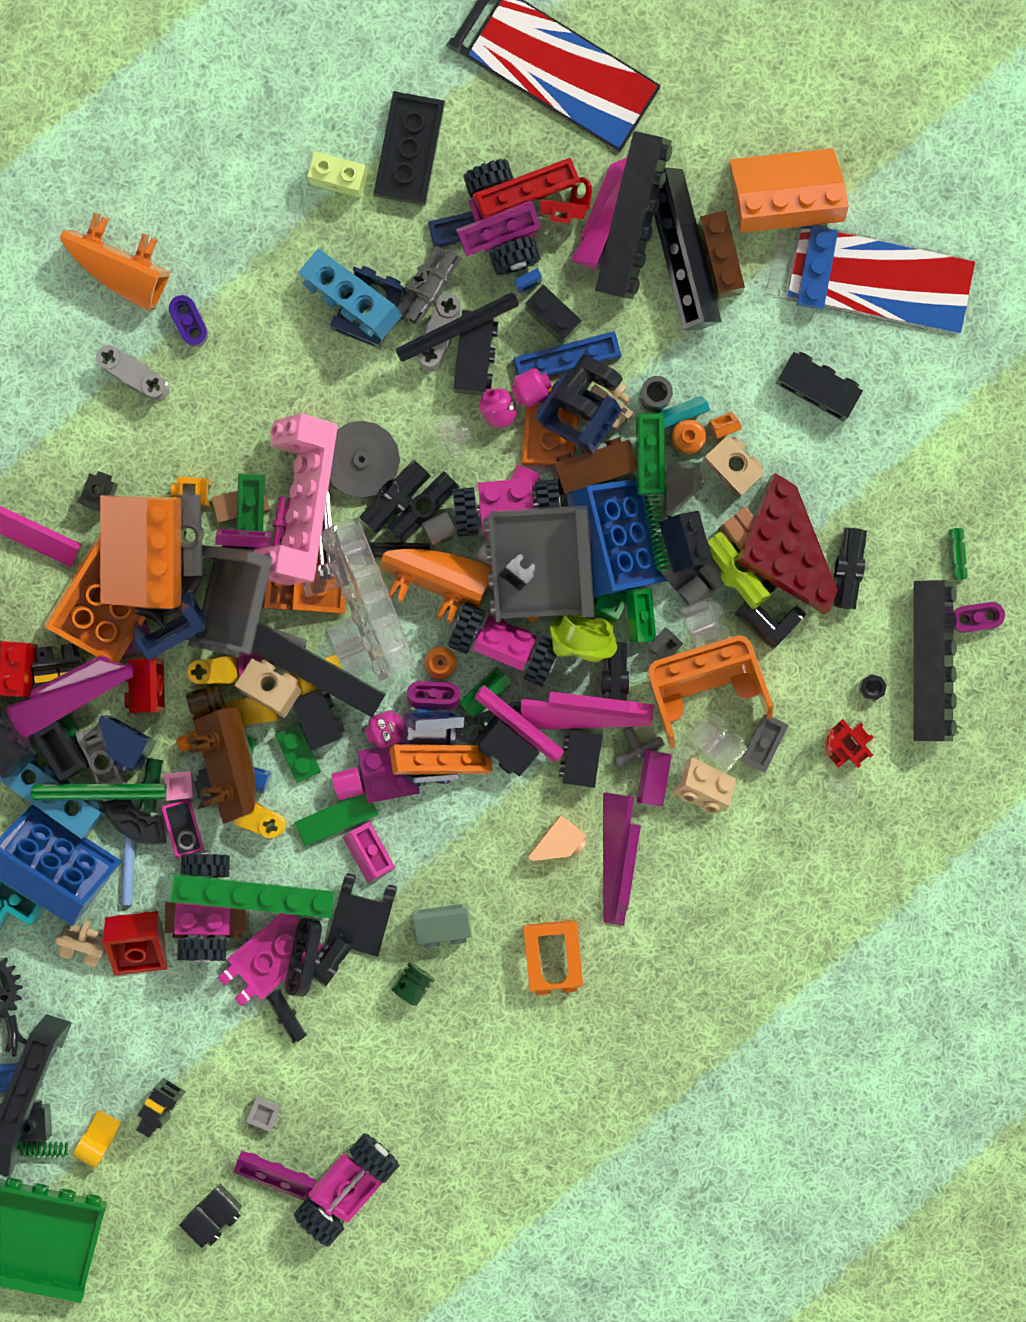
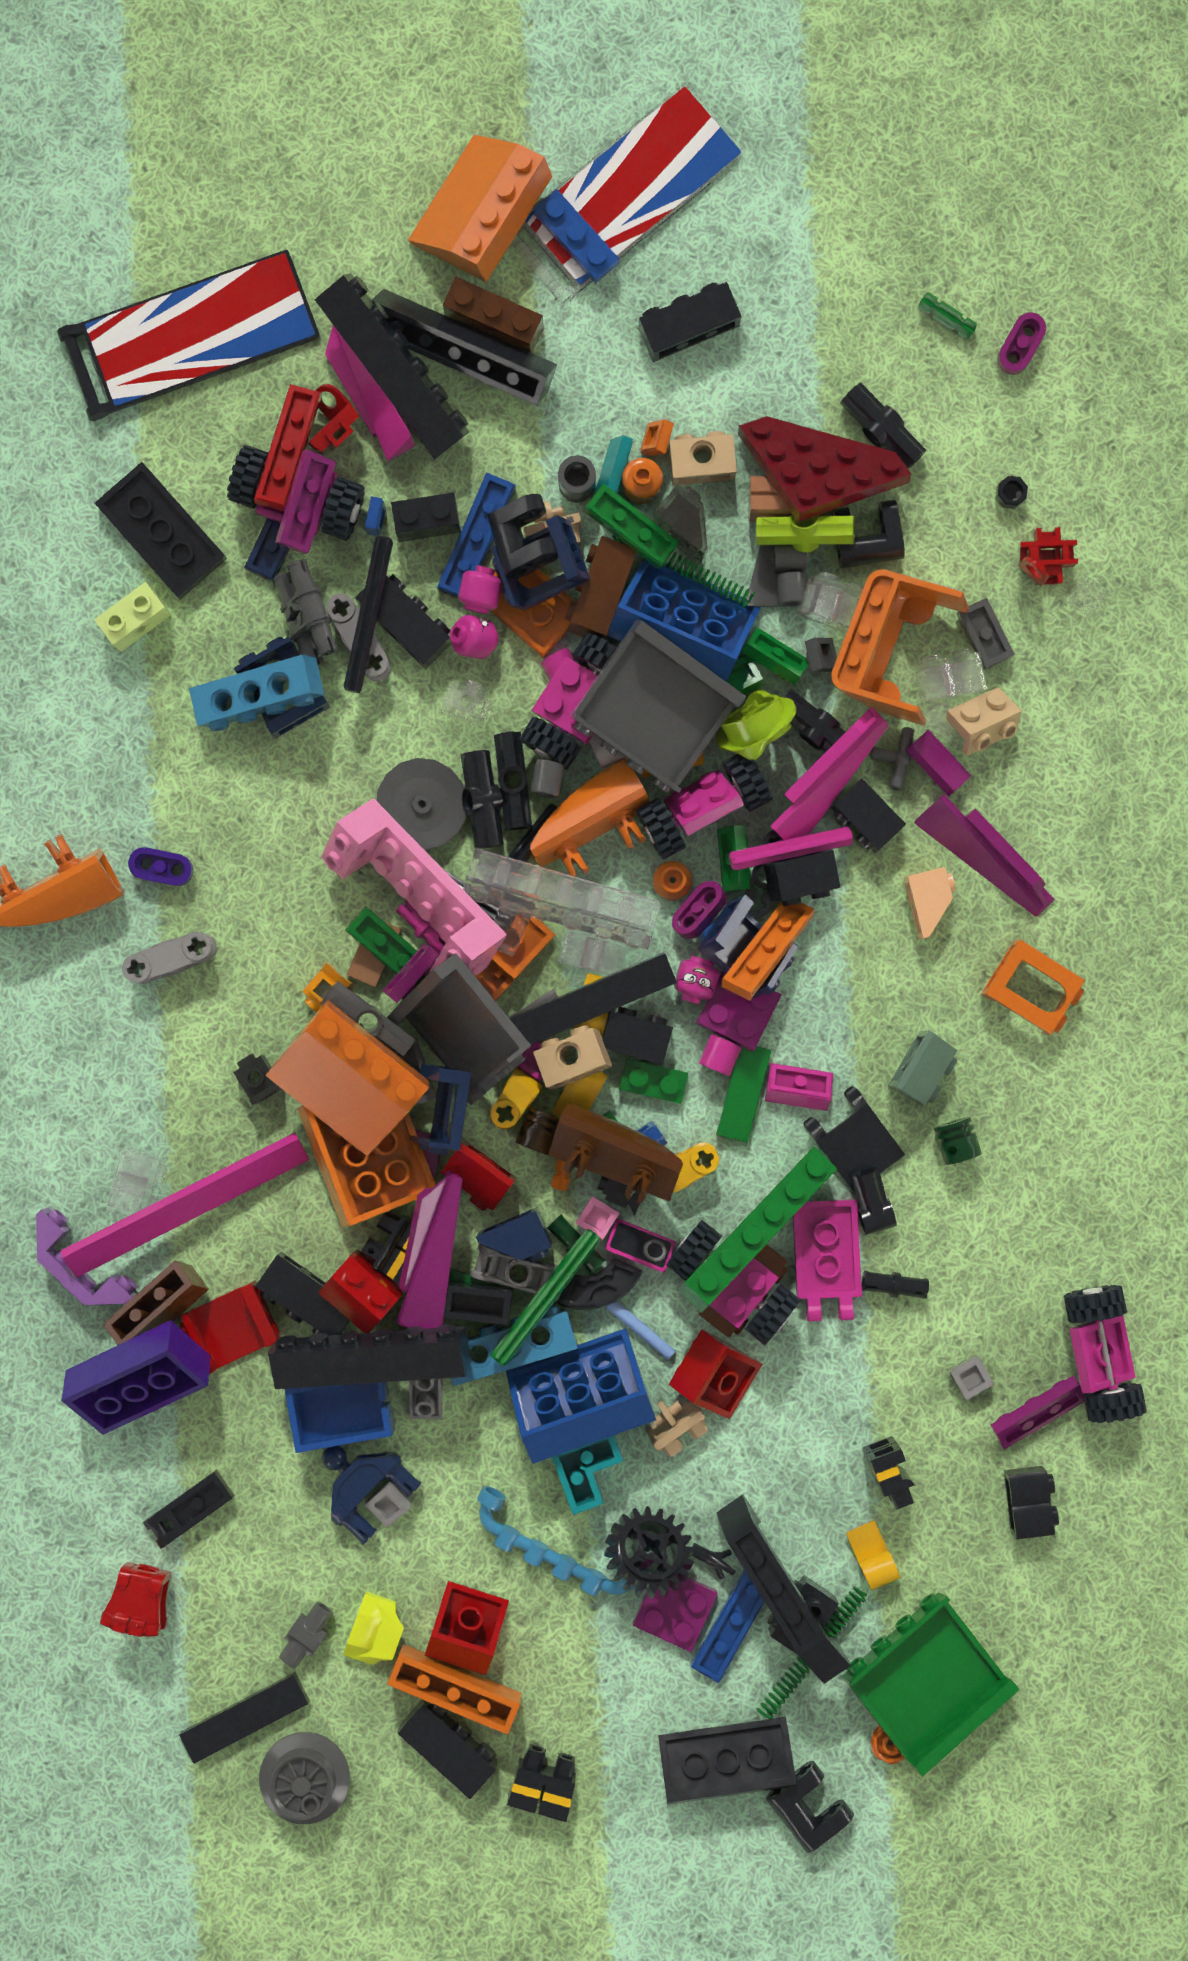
camera: 50 degrees left, 0 degrees up
black bar [134,607,178,629] -> none
black beam [285,918,322,997] -> none
tile [499,555,535,592] -> none
black brick [659,510,713,573] -> none
black brick [913,580,957,741] -> none

